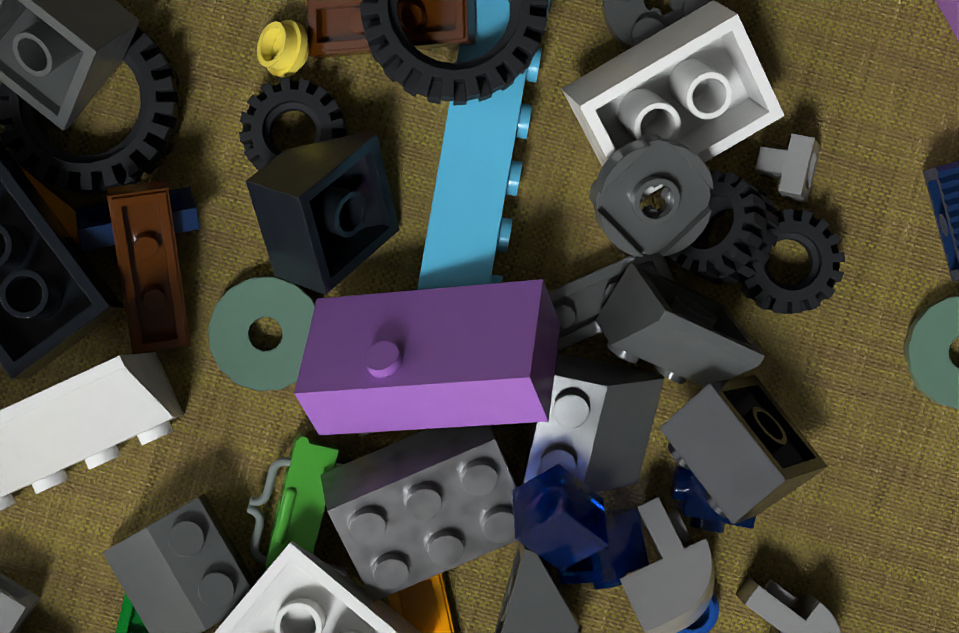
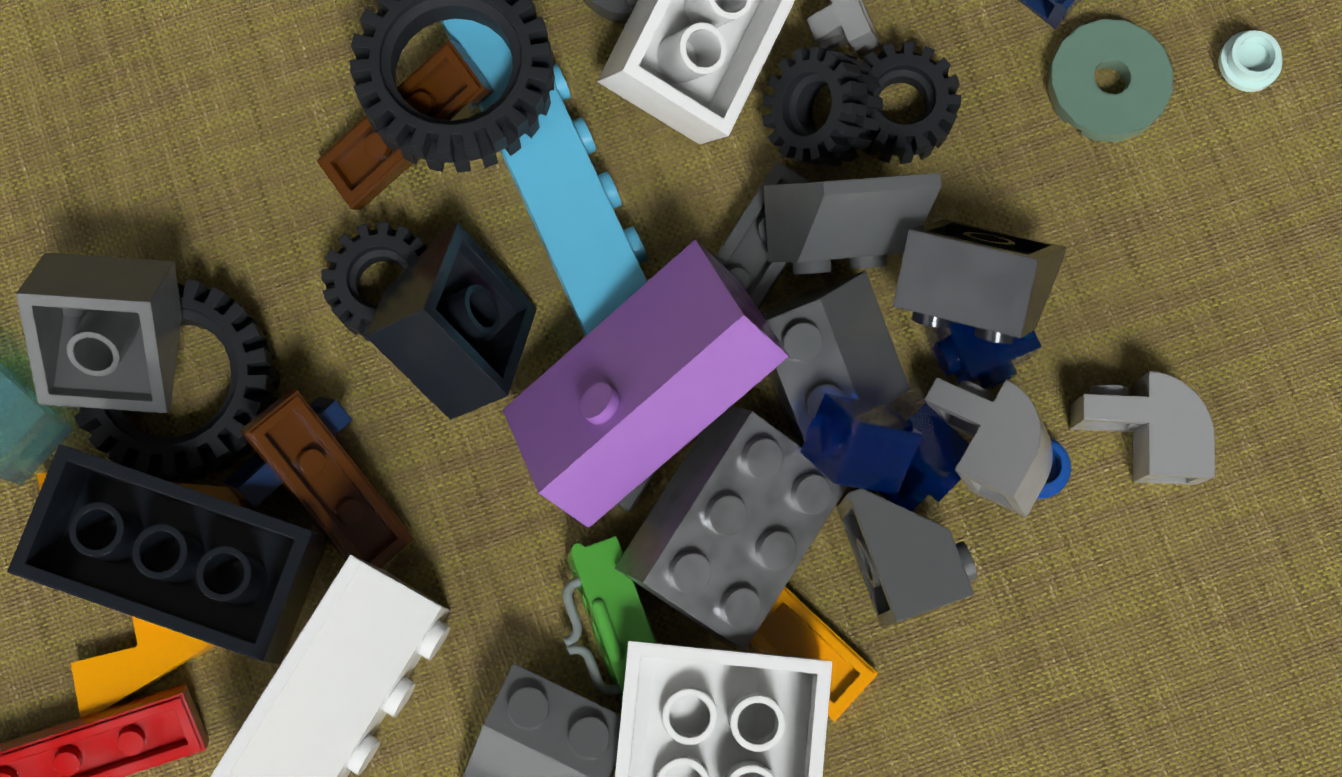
camera: 35 degrees left, 10 degrees down
sand green tile [208,277,315,391] -> none
light yellow plate [257,20,309,78] -> none
dark grey plate [590,134,714,257] -> none

